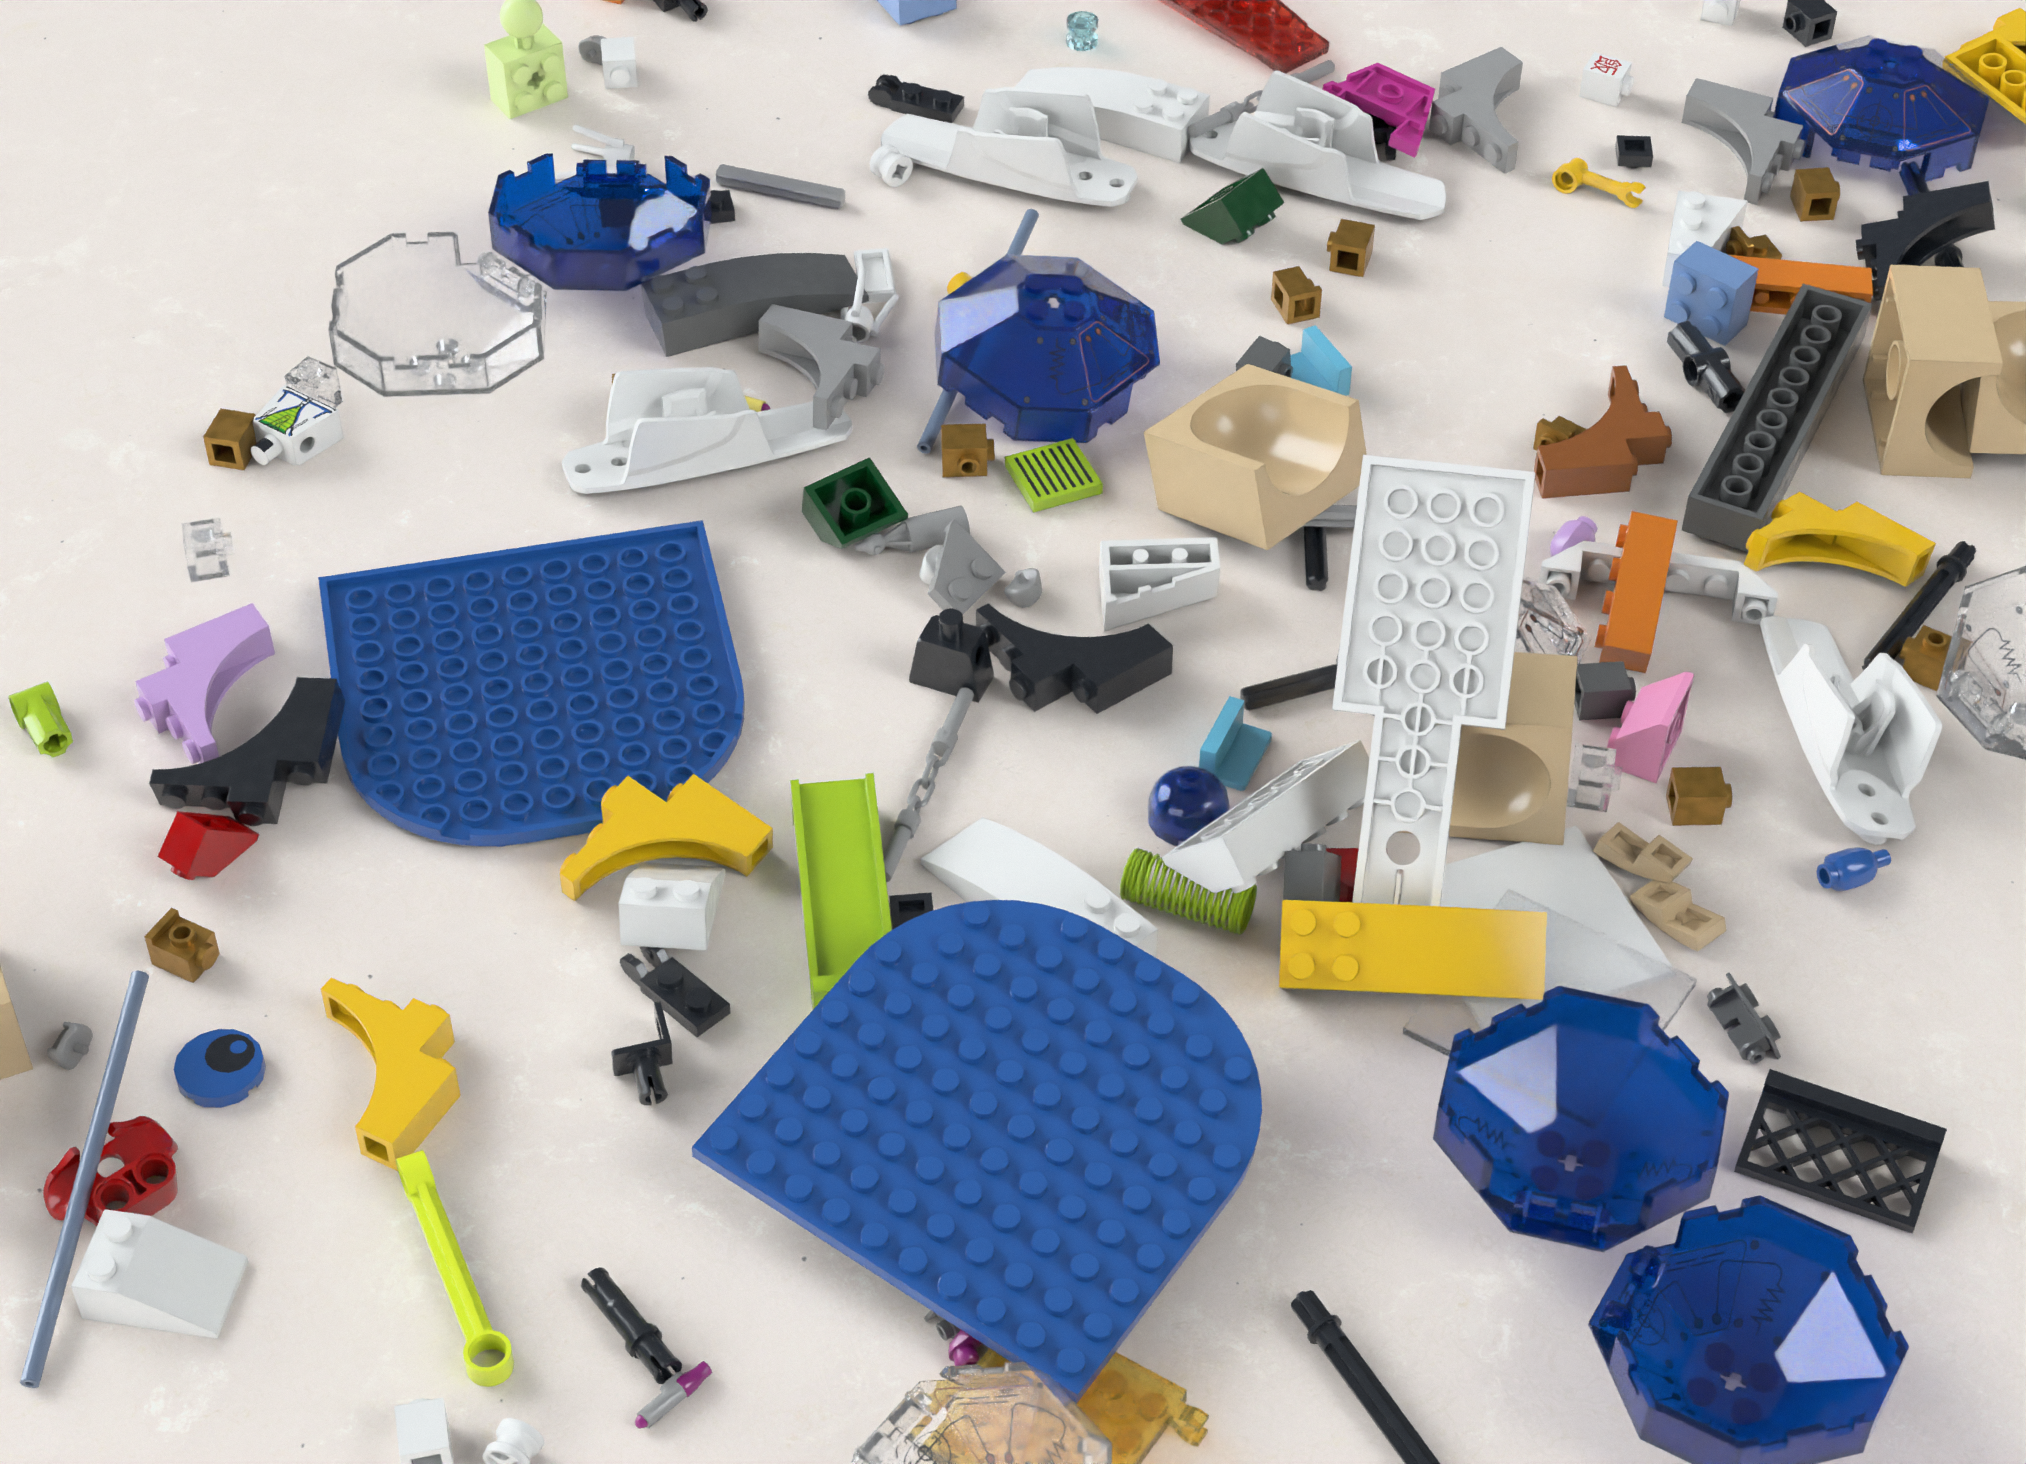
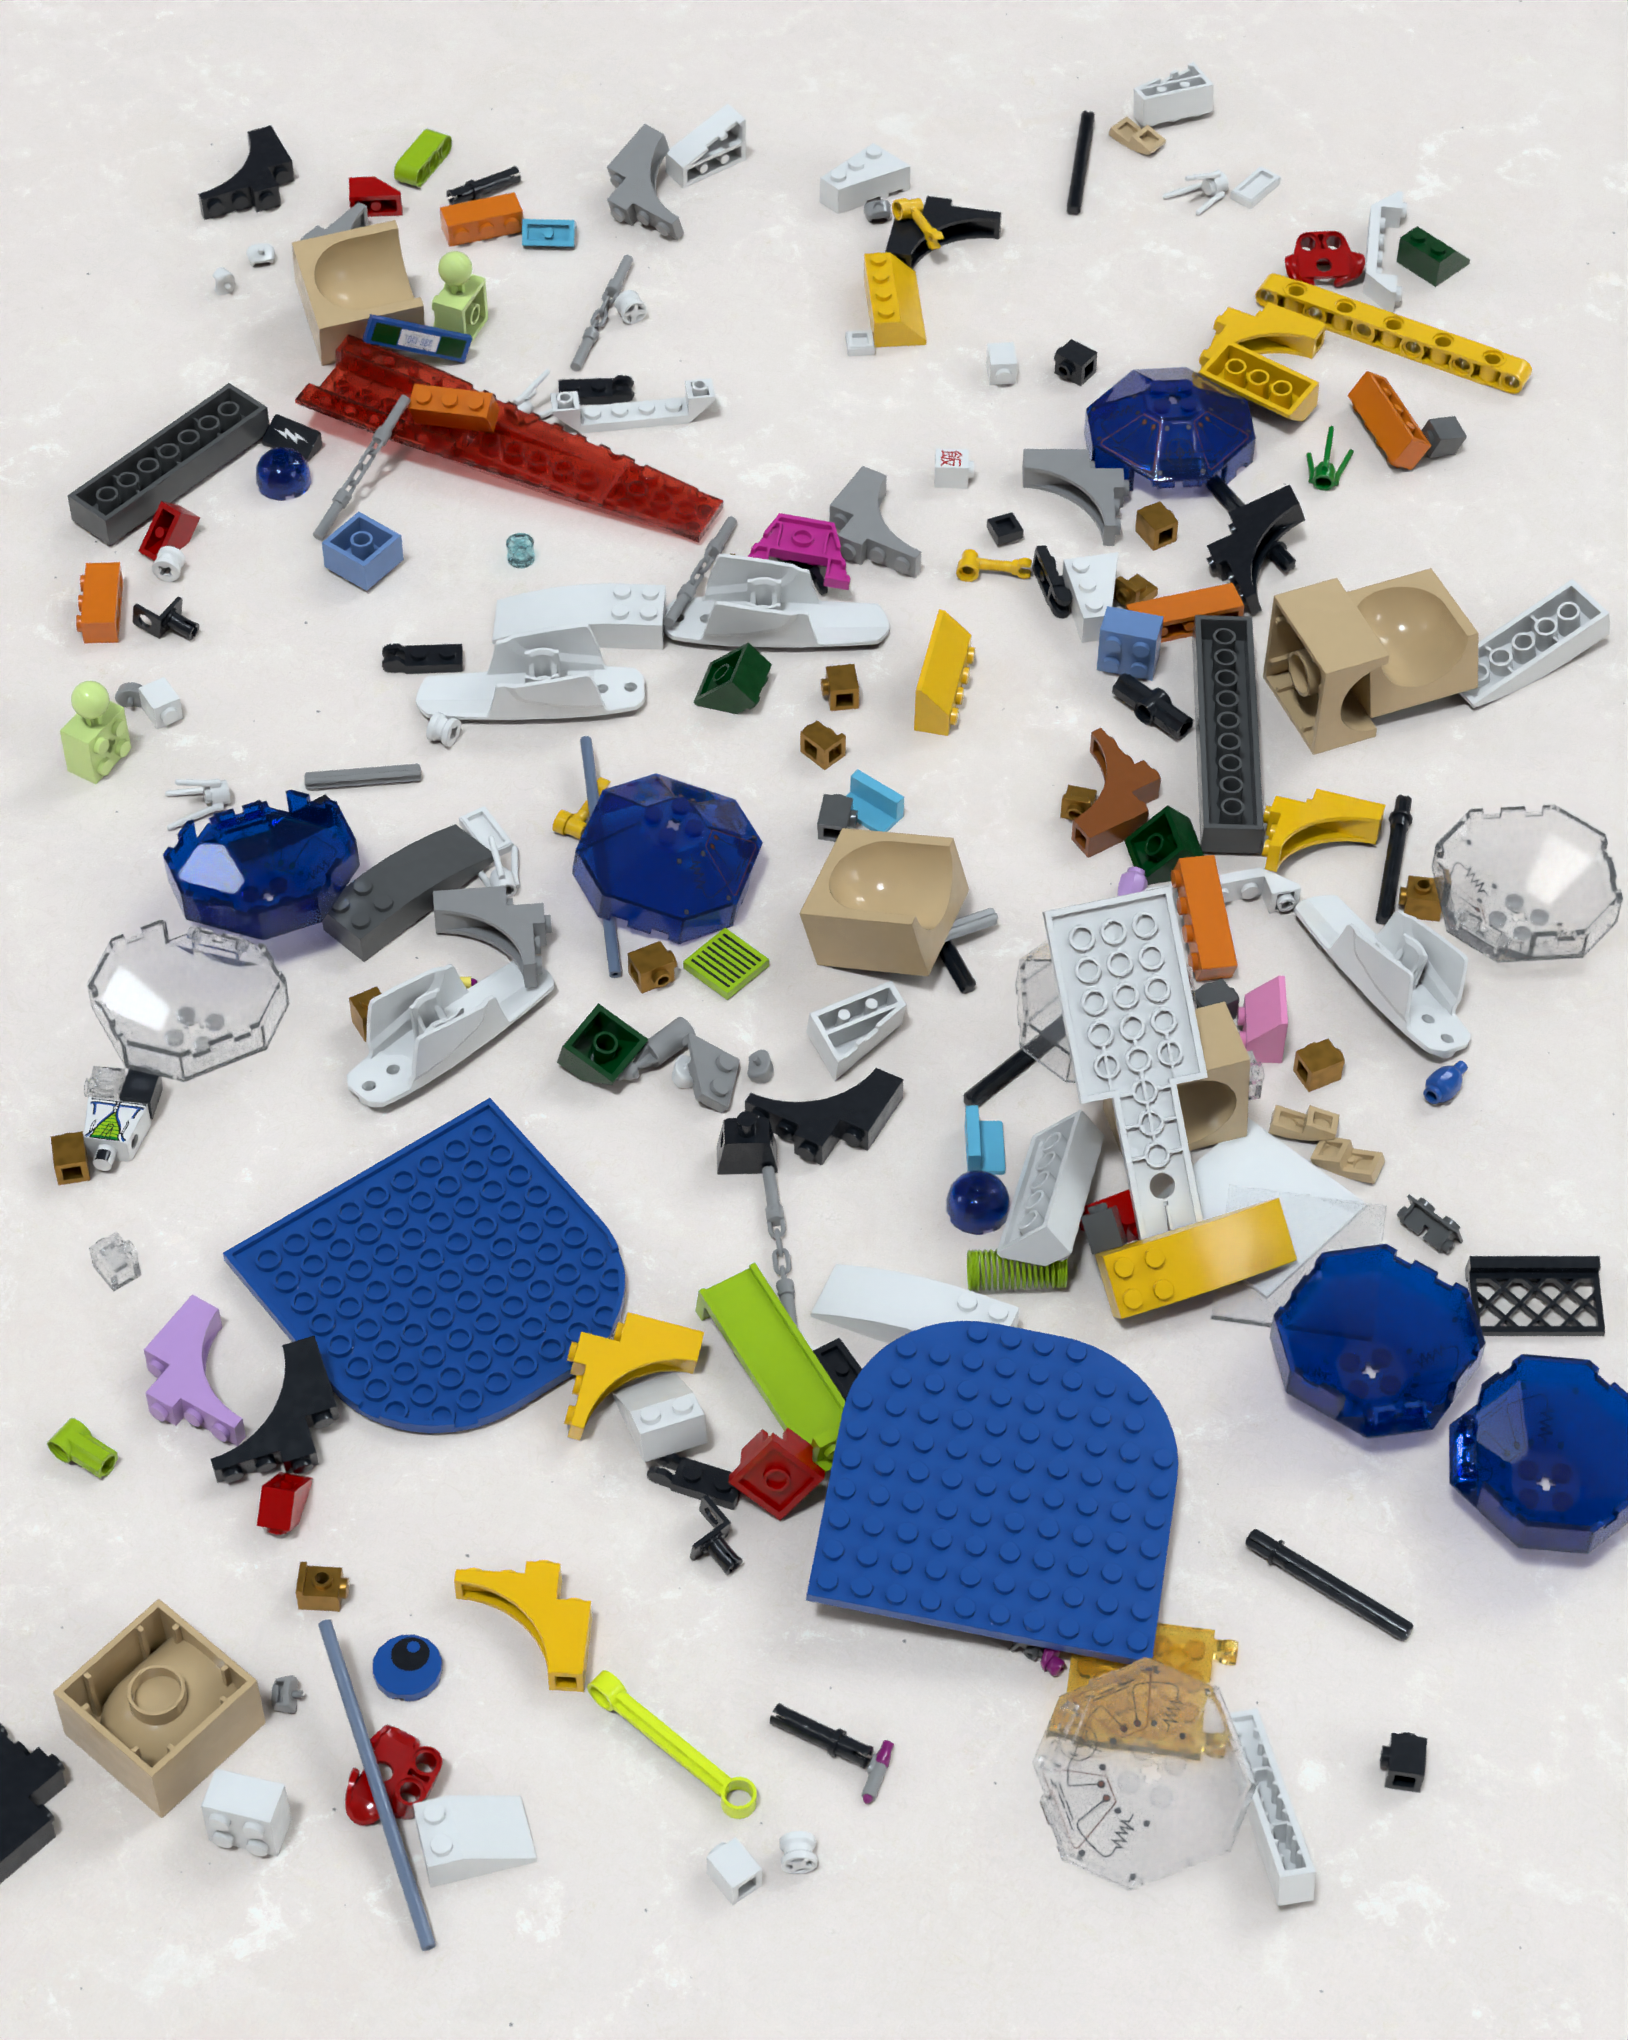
camera: 25 degrees left, 5 degrees up
none -> black brick [119,1065,163,1119]
none -> red panel [728,1428,825,1520]
none -> yellow slope [914,609,975,736]
none -> black hinge [1032,545,1073,619]
none -> dark green slope [1124,805,1204,885]

